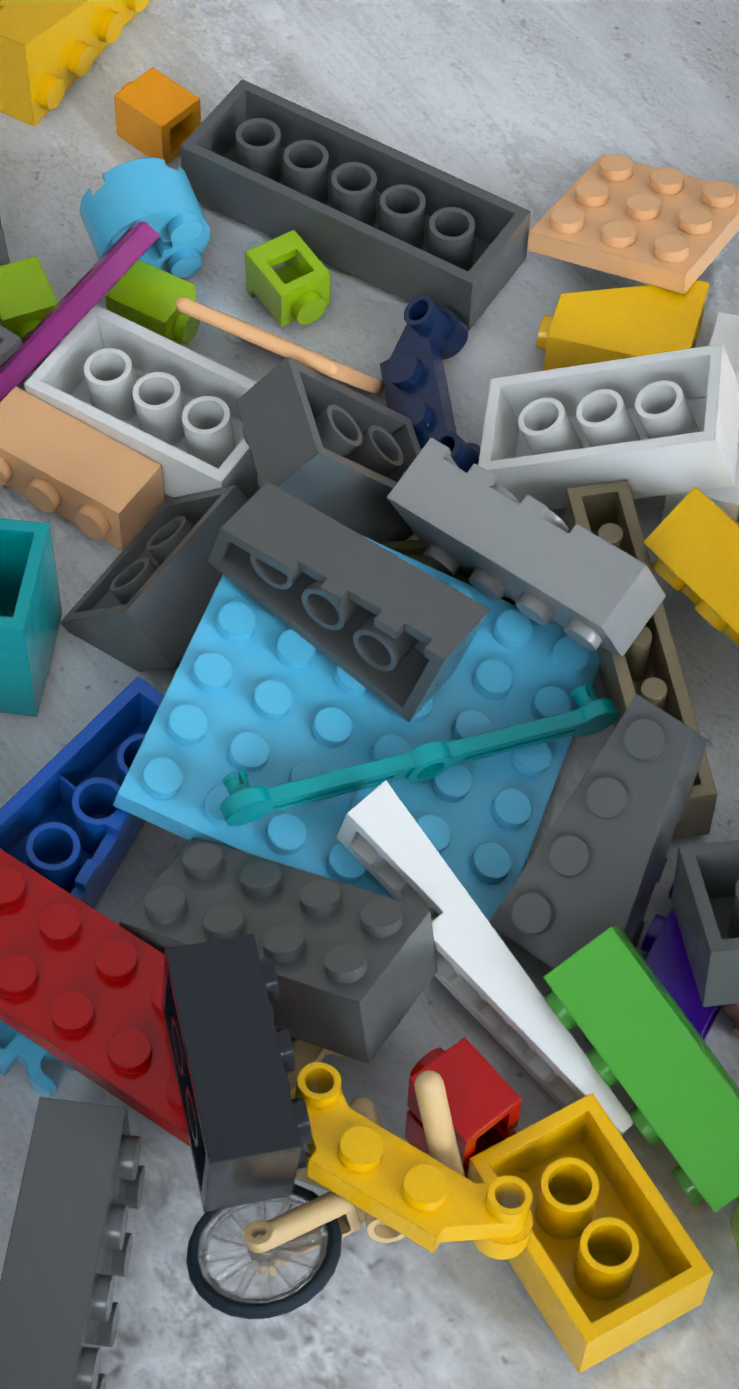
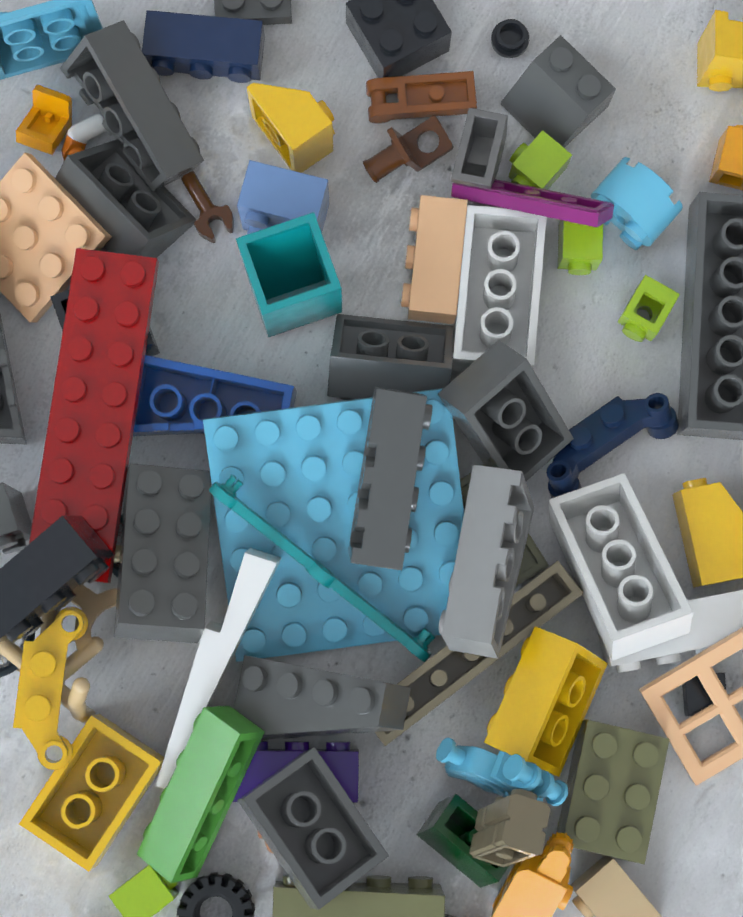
camera: 60 degrees right, 25 degrees up
light nougat window [176,297,384,396] -> none
red piece [405,1037,522,1178] -> none

